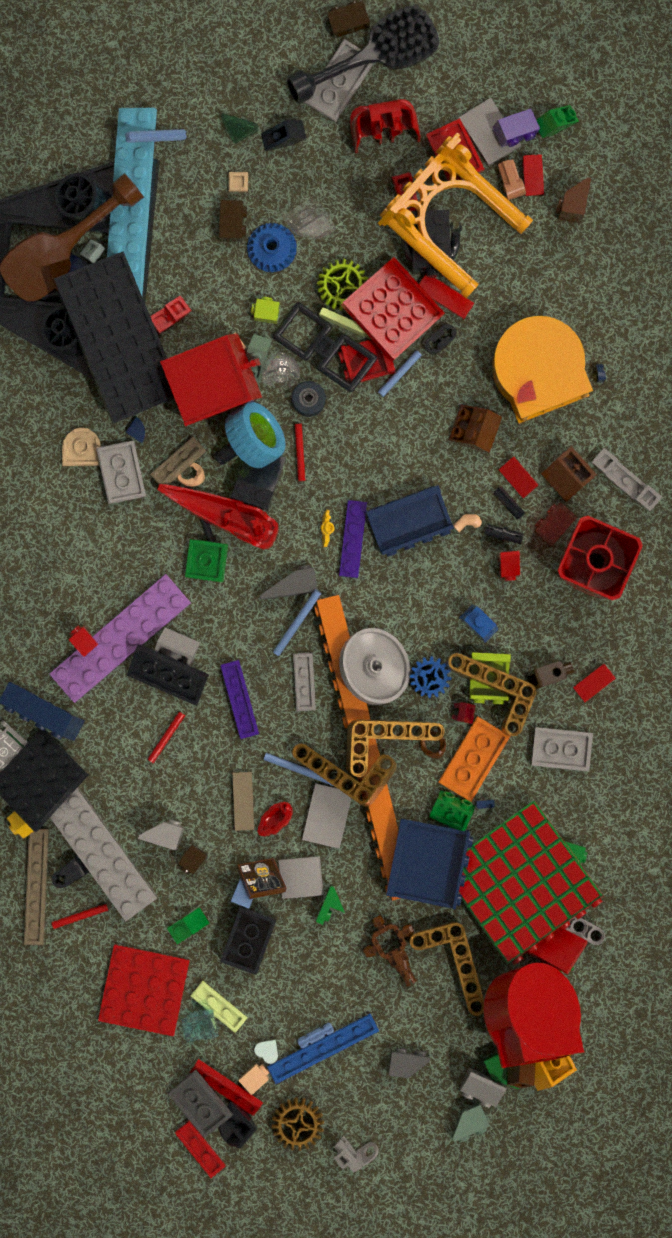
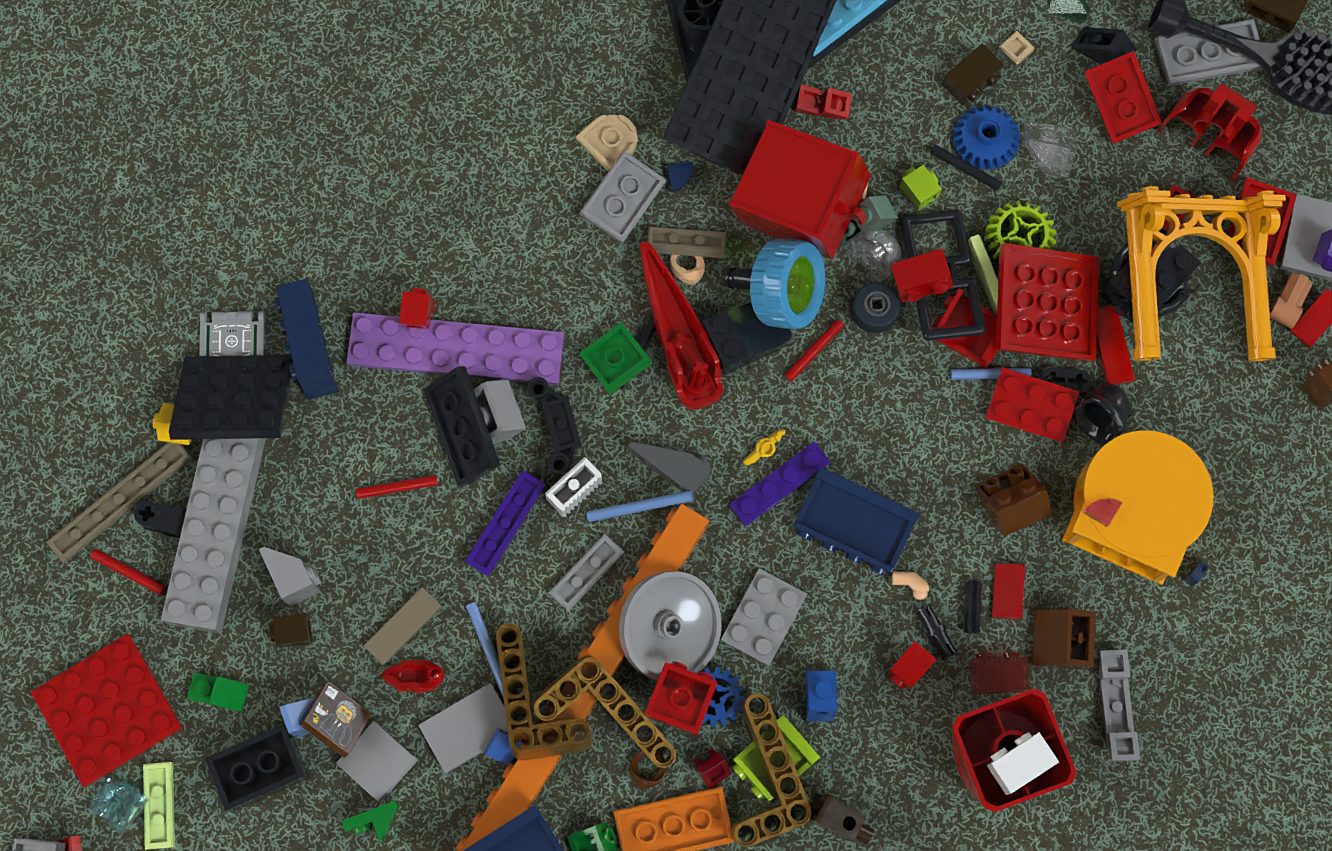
camera: 45 degrees right, 10 degrees down
none -> blue tile [484,728,523,765]
none -> black plate [527,377,582,476]
none -> white brick [545,457,602,517]
none -> red plate [645,661,717,736]
none -> light grey plate [720,568,807,667]
none -> red brick [891,248,953,303]
none -> black bar [930,144,1002,191]
none -> red plate [985,367,1080,443]
none -> white brick [987,732,1059,795]
none -> black piece [1074,382,1133,447]
none -> red plate [1084,51,1162,144]

